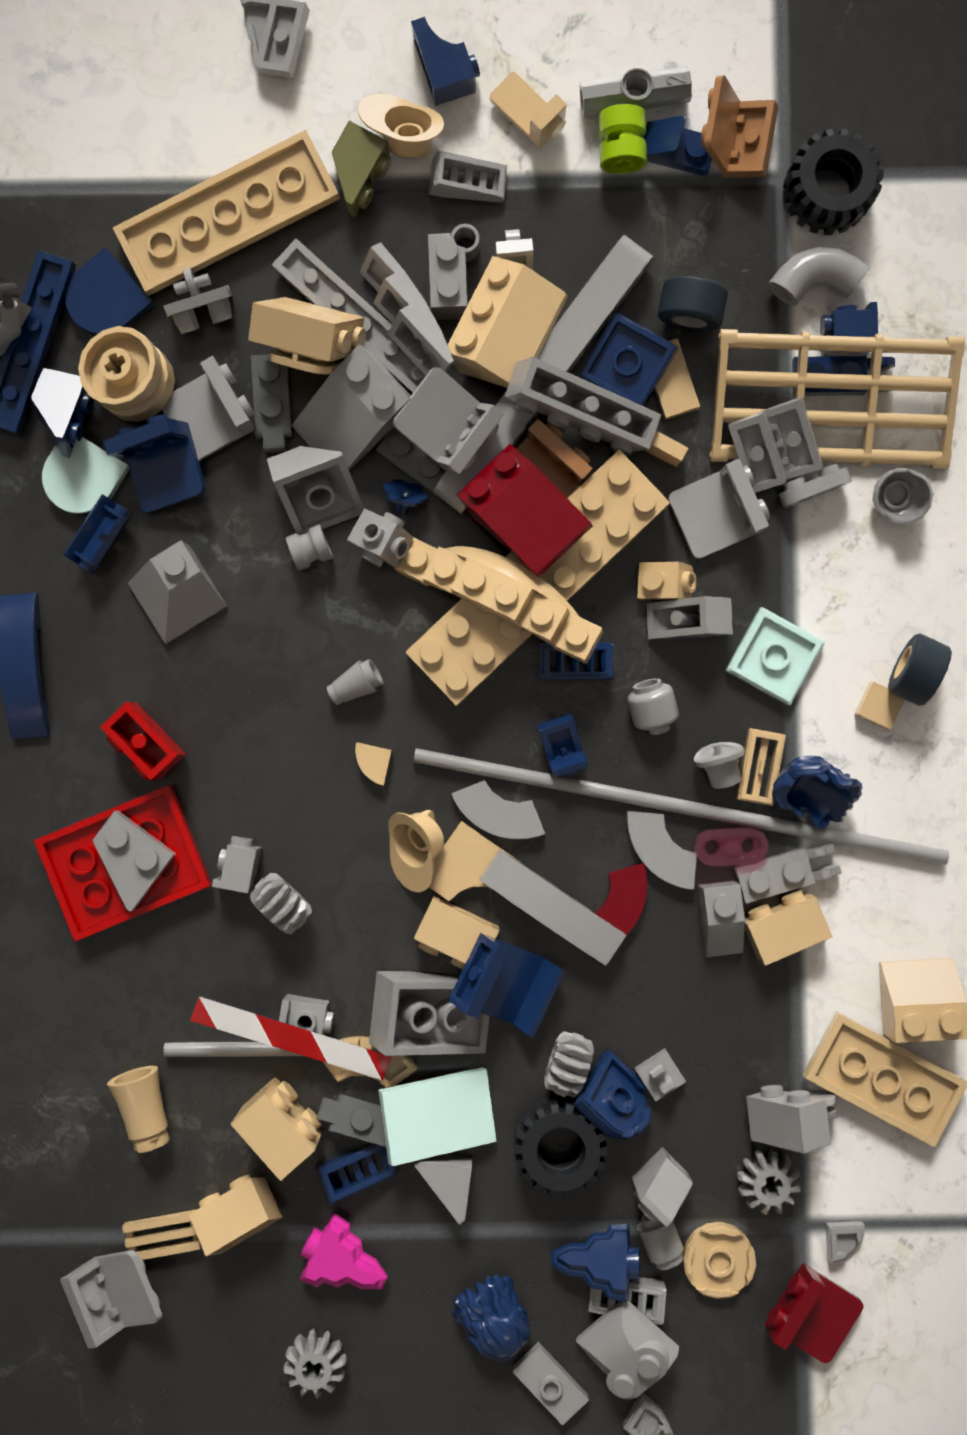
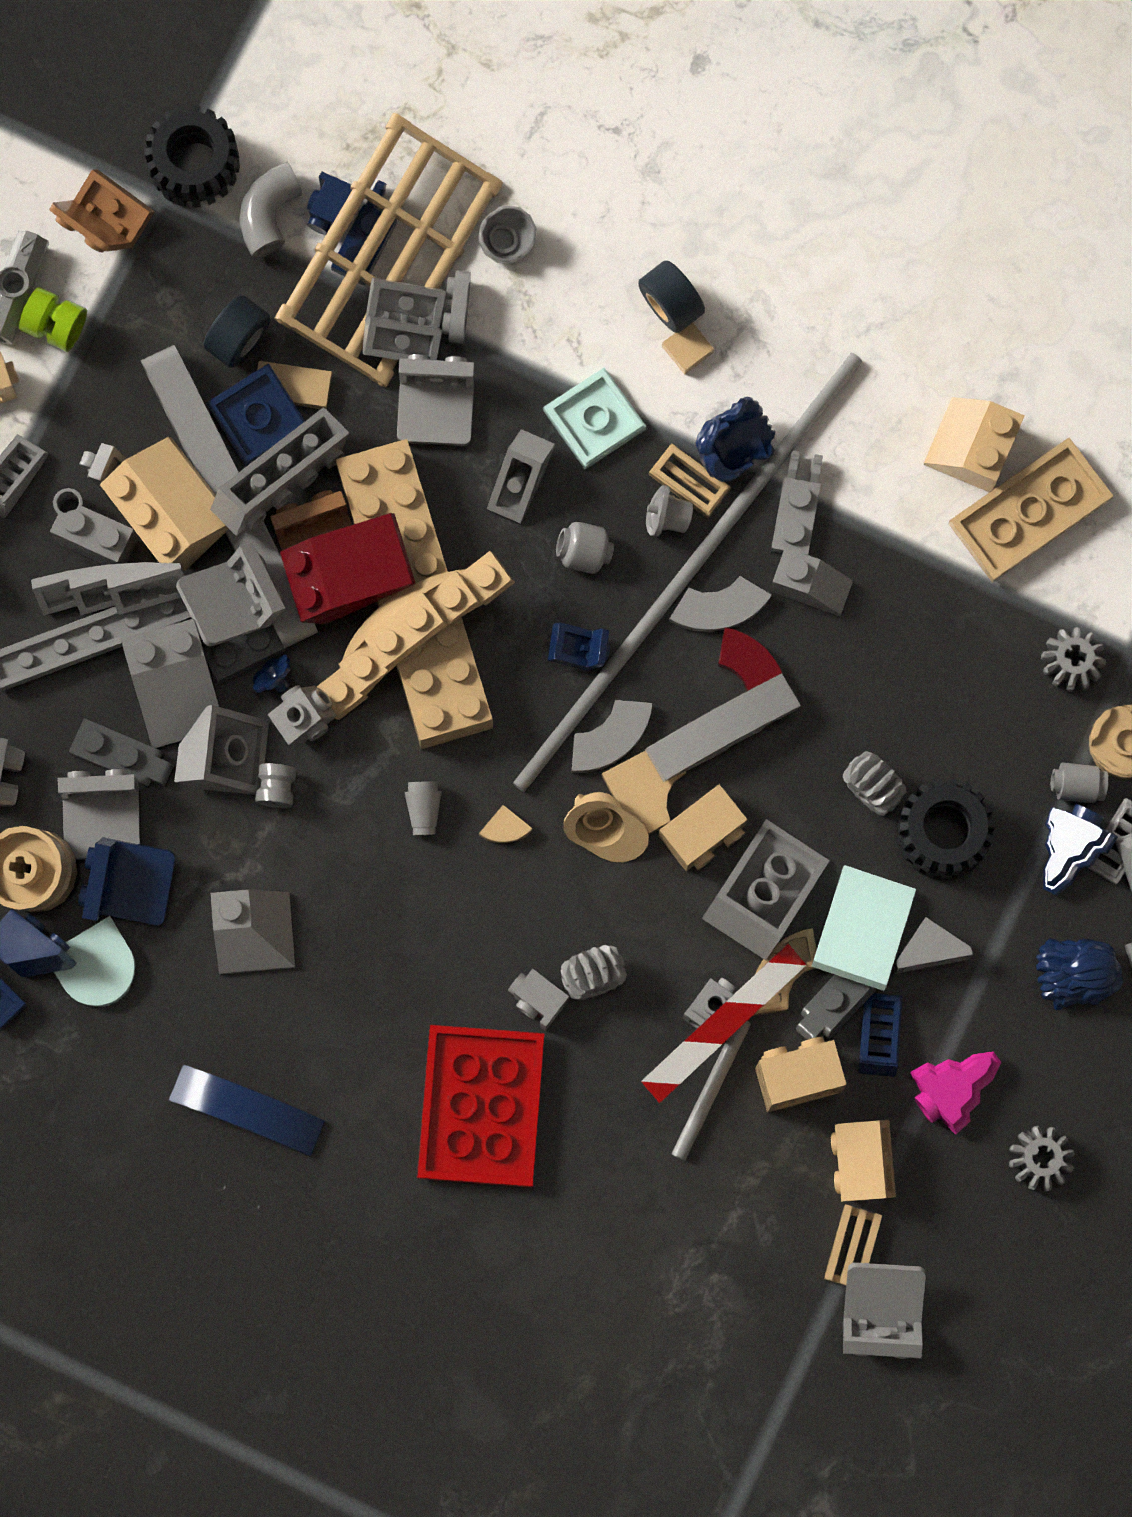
camera: 65 degrees left, 10 degrees down
dark blue hinge [63,494,131,573] -> none
light grey wing [92,810,176,912] -> none
red brick [100,701,187,781] -> none
tan plant [107,1066,170,1153] -> none
tan brick [248,297,366,374] -> none
dark blue panel [448,933,565,1038] -> none
dark blue slope [539,643,613,680] -> none
dark blue tile [574,1050,651,1140] -> none
light grey slope [632,1147,693,1228] -> none
light grey tile [635,1048,686,1101] -> none
tan bracket [637,562,696,600] -> none
dark blue slope [643,116,712,177] -> none
tan tile [645,431,688,468] -> none
clear pink plate [693,827,768,866] -> none
tan brick [745,890,833,966] -> none
light grey brick [746,1085,838,1154] -> none

